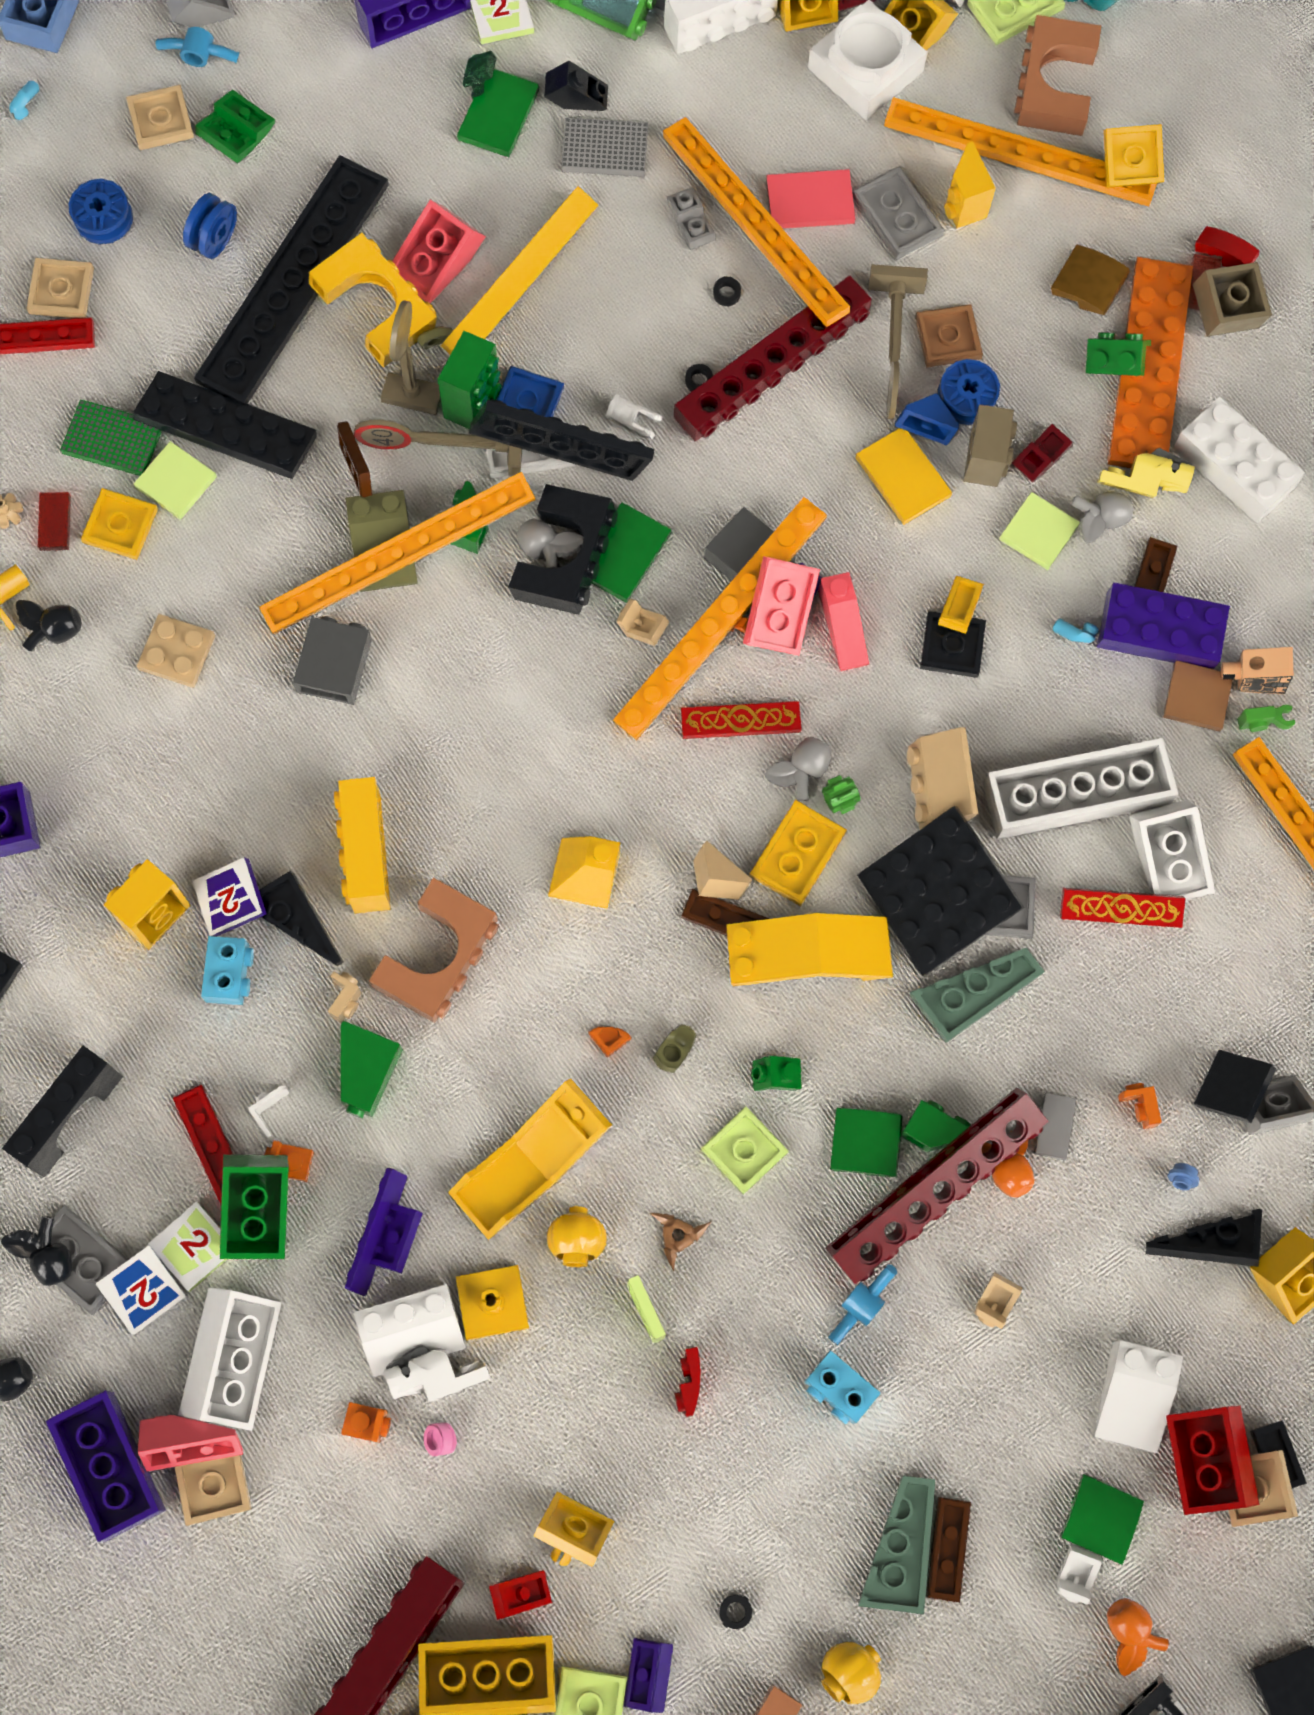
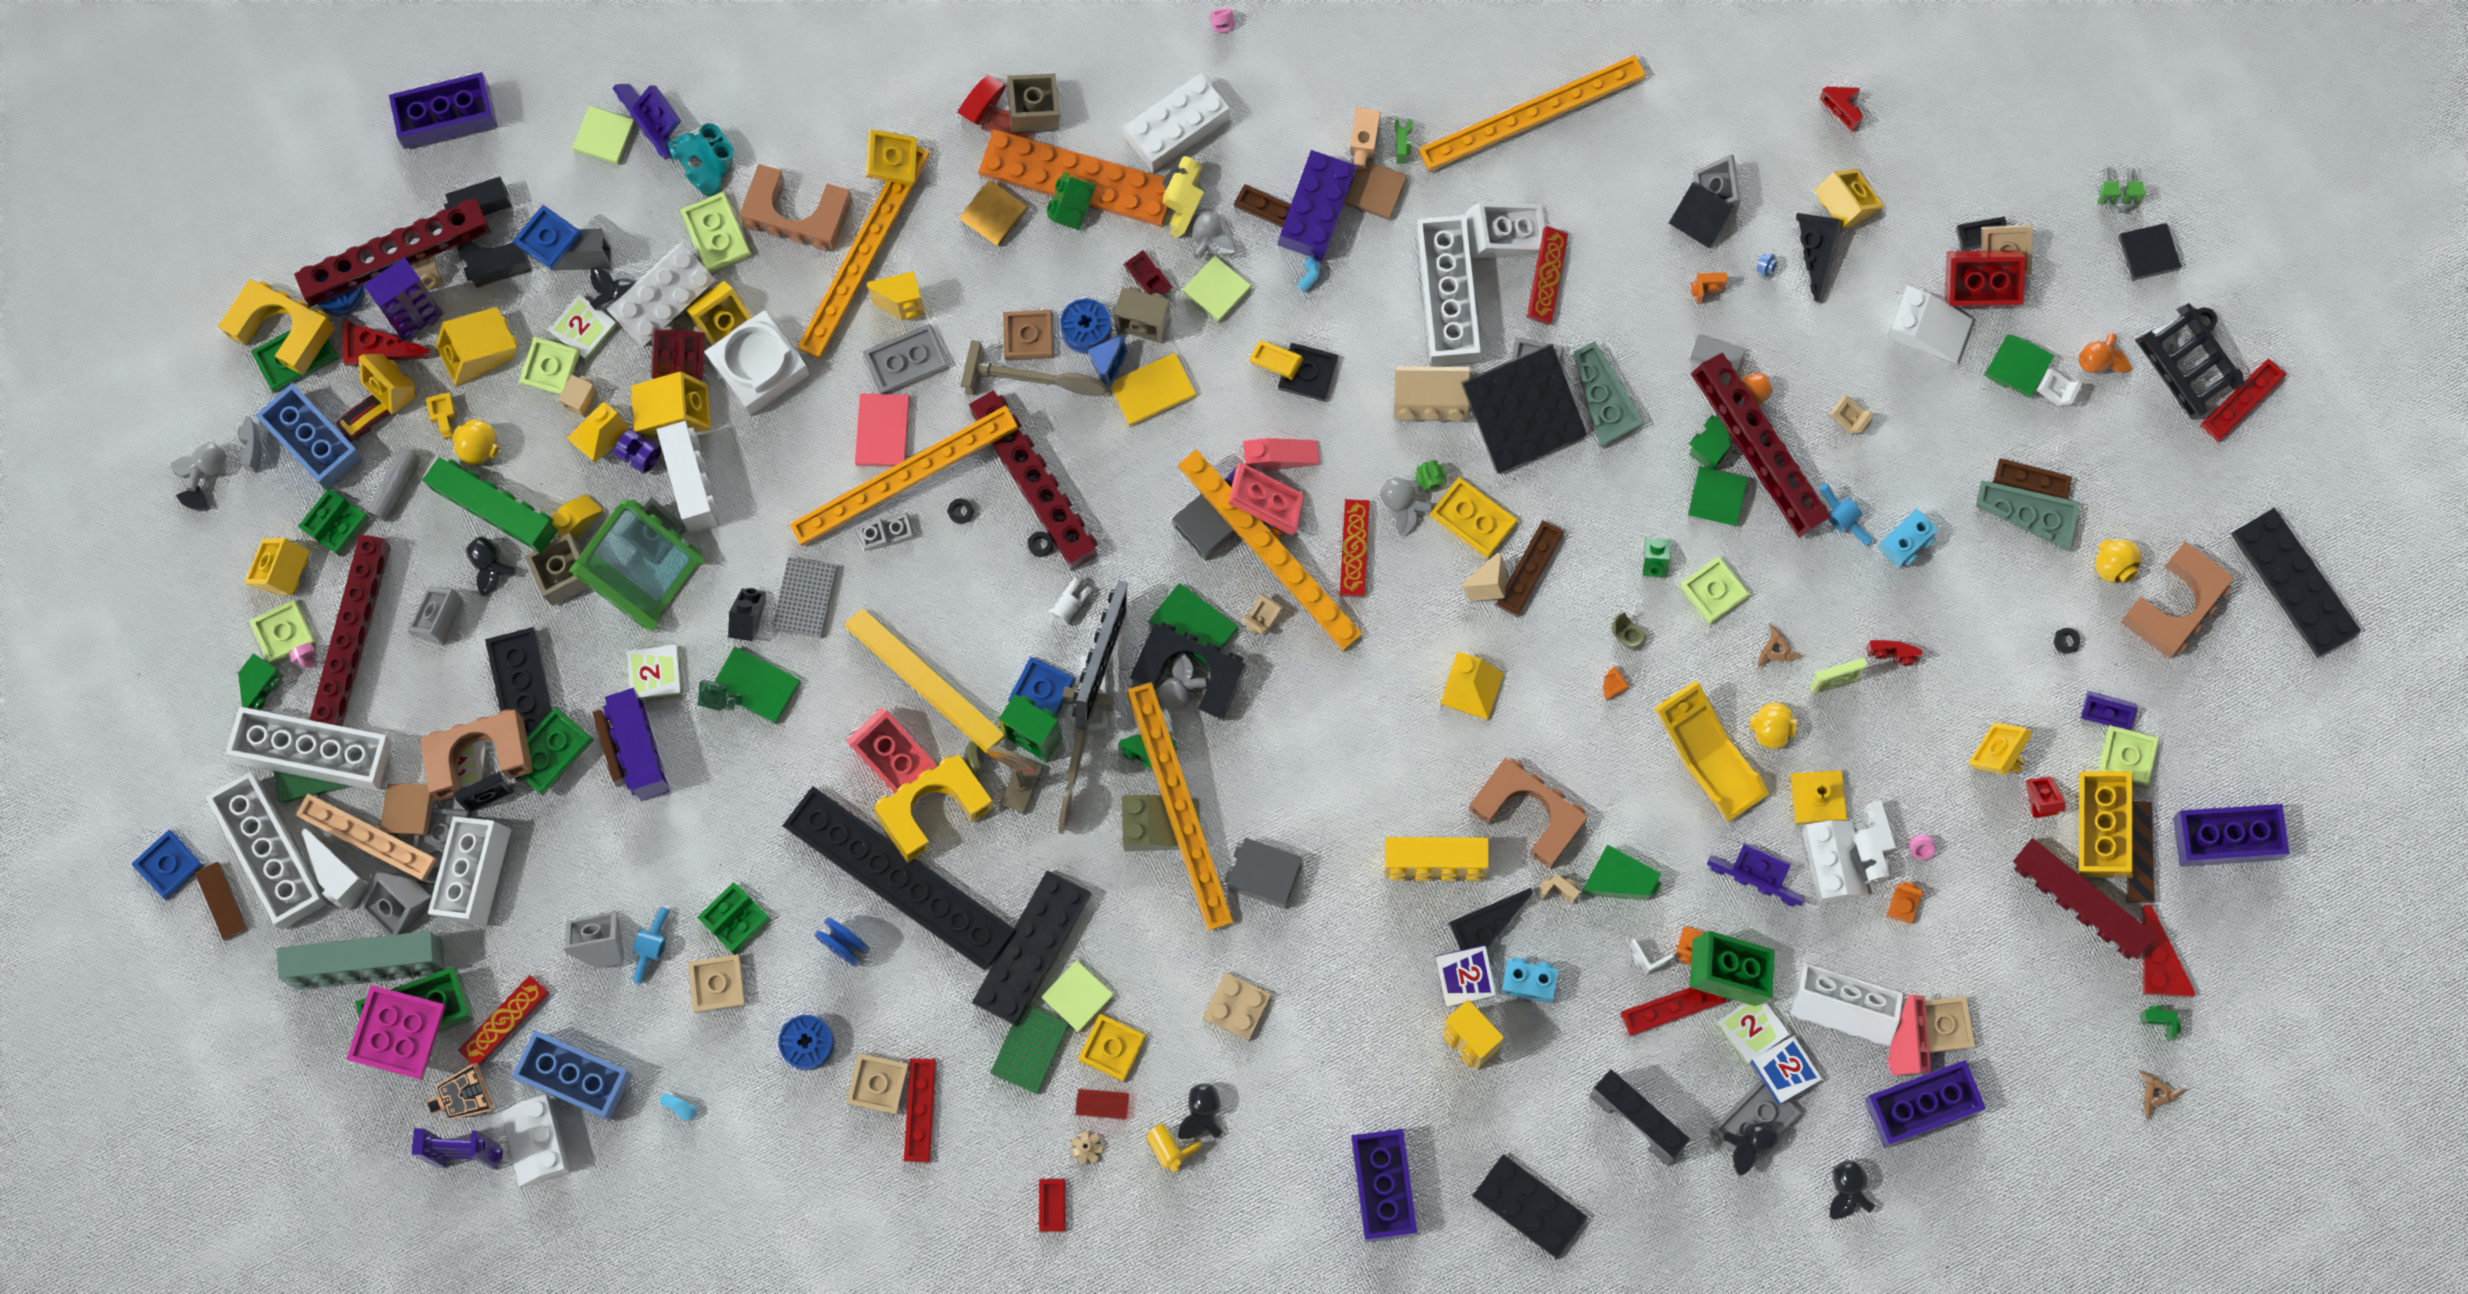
camera: 75 degrees left, 0 degrees up
reddish brown tile [337,421,372,498] -> none
yellow windscreen [726,913,893,986] -> none

